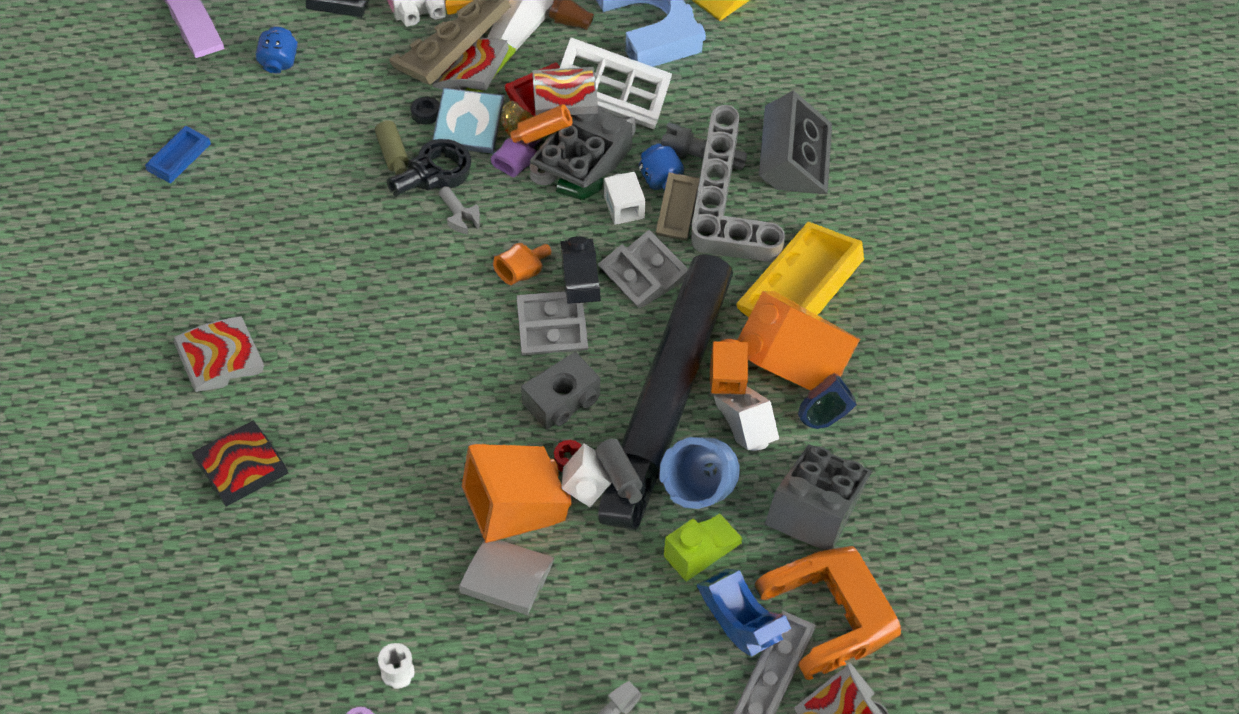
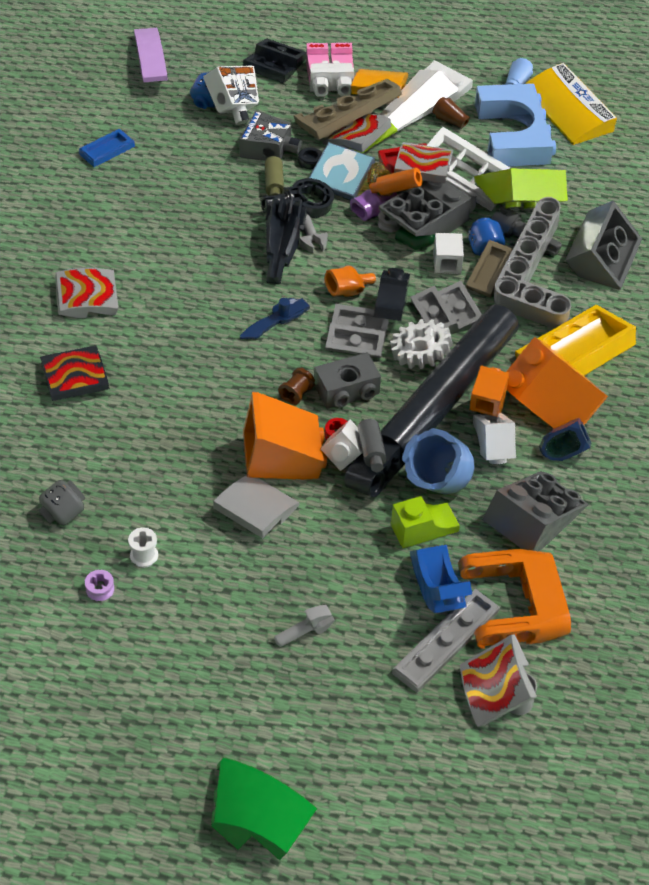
camera: 15 degrees right, 5 degrees down
none -> dark grey head [38,480,86,525]
none -> white torso [203,66,259,125]
none -> dark grey torso [239,110,302,161]
none -> dark blue piece [240,298,310,339]
none -> black piece [265,196,307,284]
none -> reddish brown bush [278,368,315,405]
none -> white gear [390,319,453,369]
none -> lime slope [474,168,568,209]

